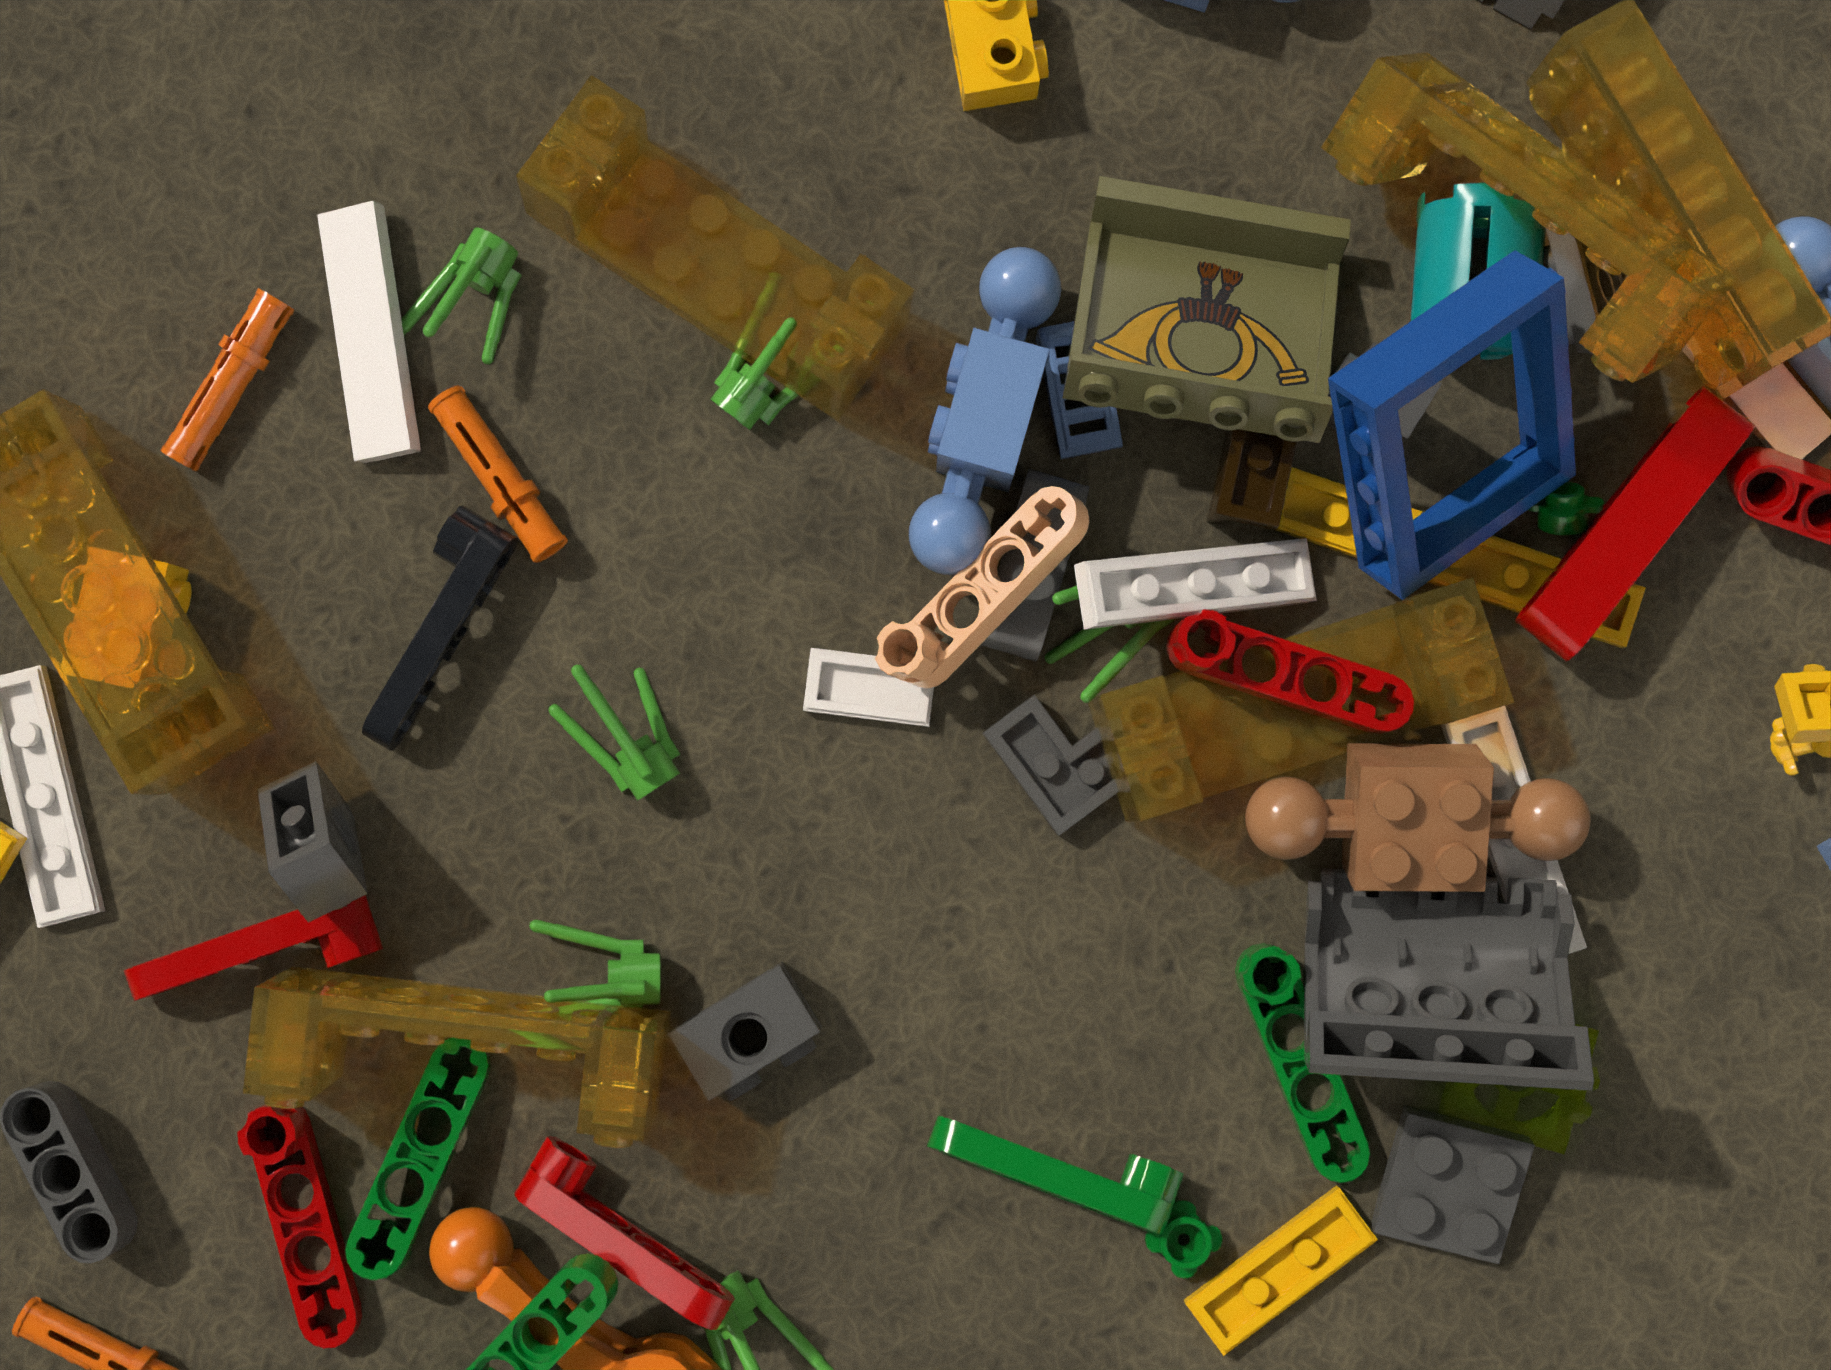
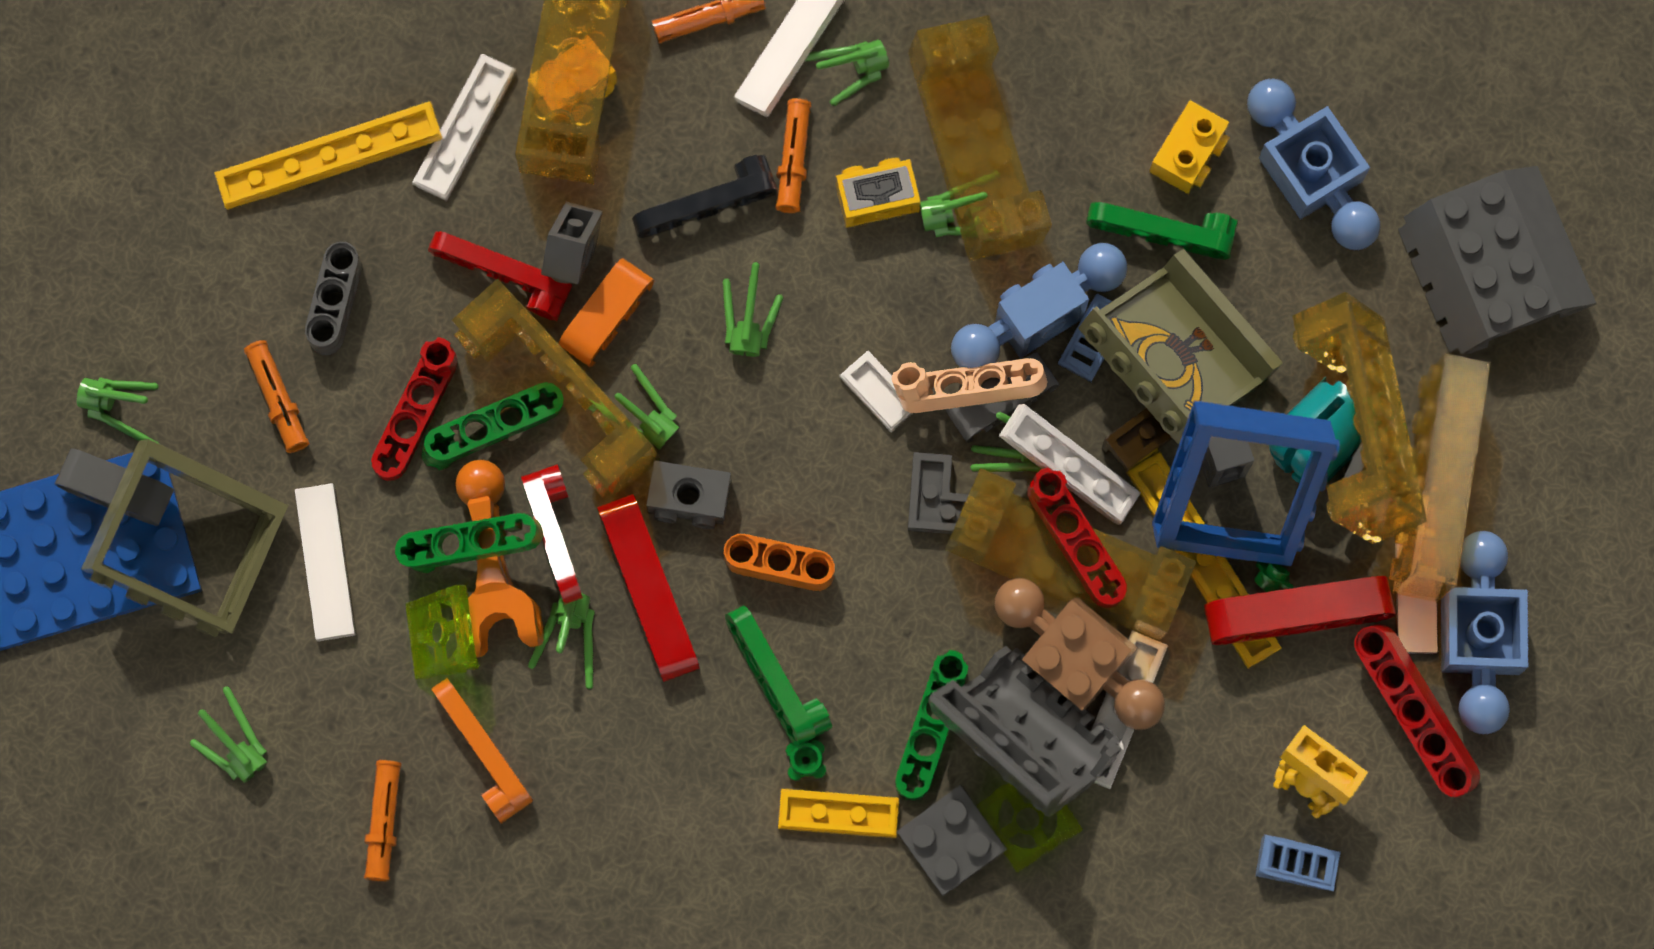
camera: 40 degrees right, 10 degrees down
none -> orange beam [558,258,655,367]
none -> red beam [597,494,700,682]
none -> orange beam [724,534,835,591]
none -> brick [836,158,921,228]
none -> green beam [1086,202,1238,260]

